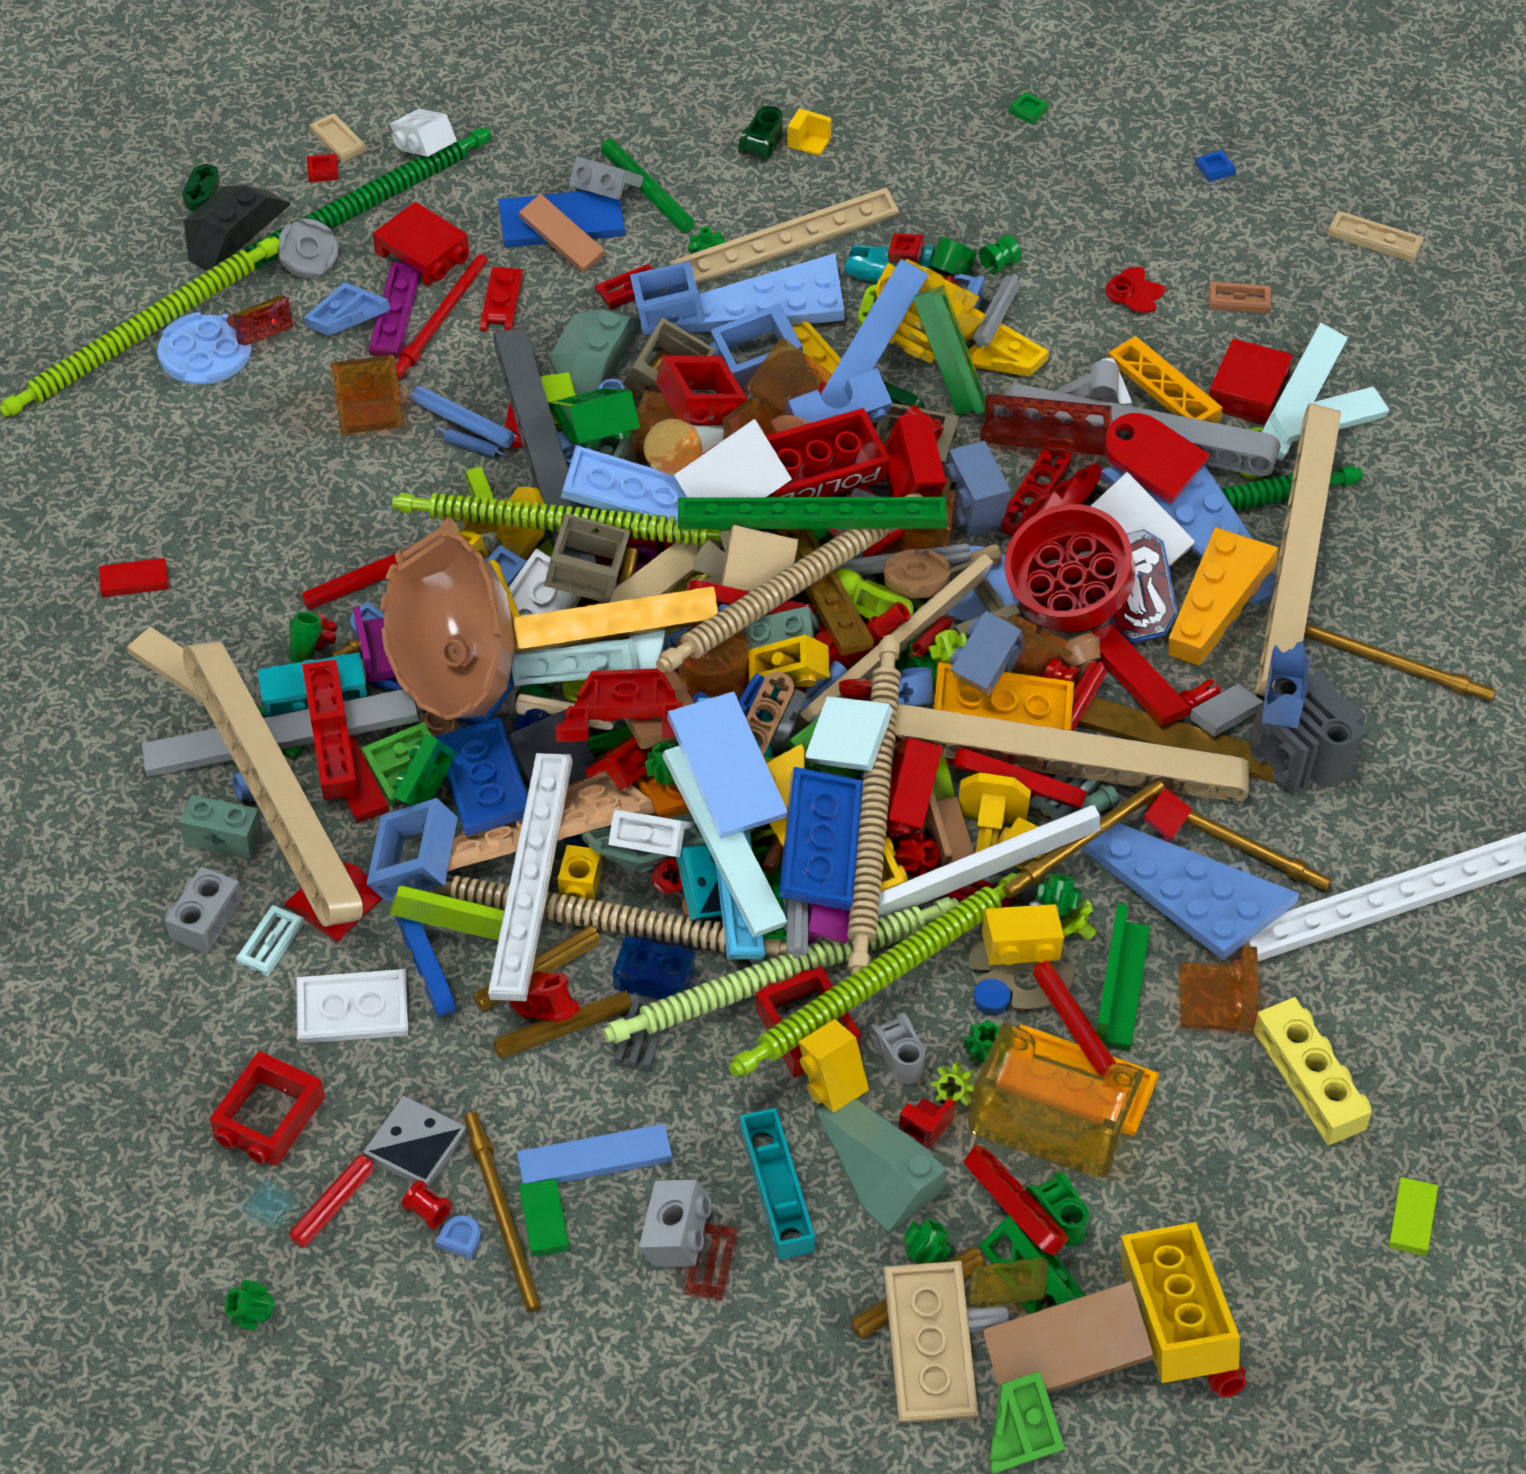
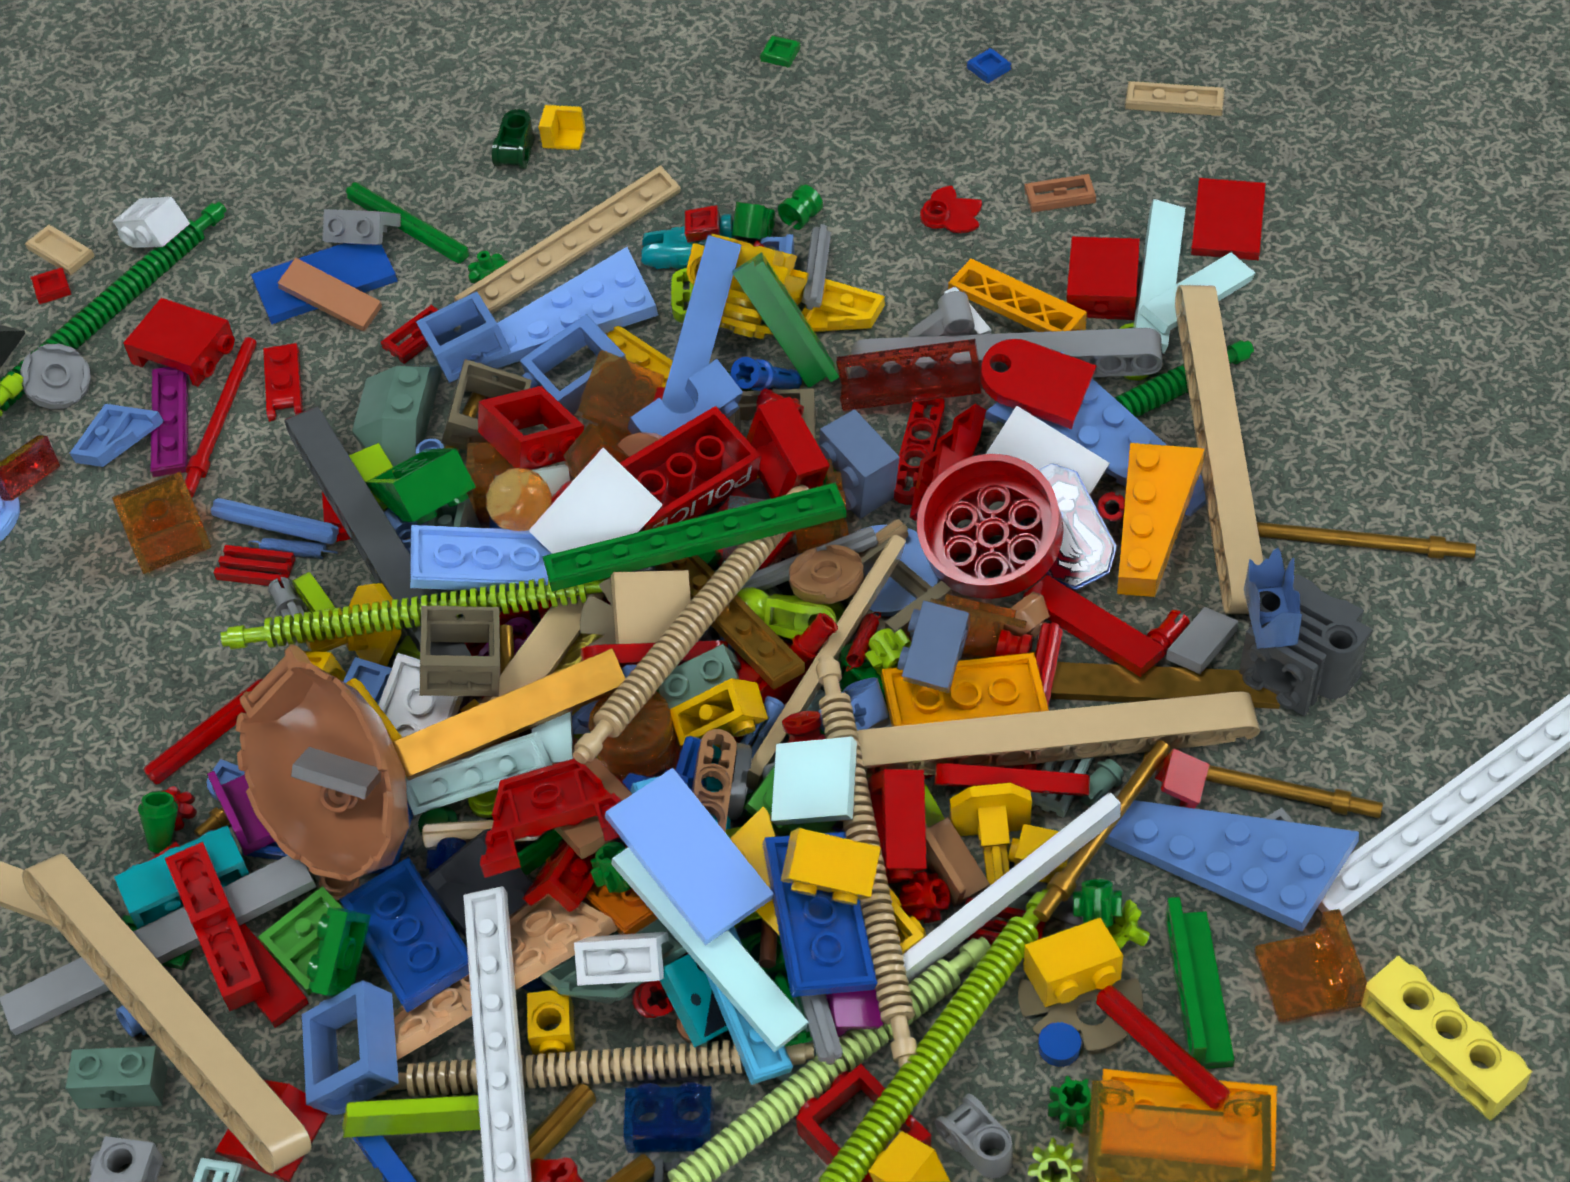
camera: 10 degrees left, 0 degrees up
none -> red tile [213,545,296,588]
none -> light grey axle [268,577,305,620]
none -> light grey tile [291,747,382,799]
none -> blue pin [731,357,802,391]
none -> yellow brick [781,828,881,905]
none -> red pin [1097,492,1125,521]
none -> red tile [1191,178,1266,261]

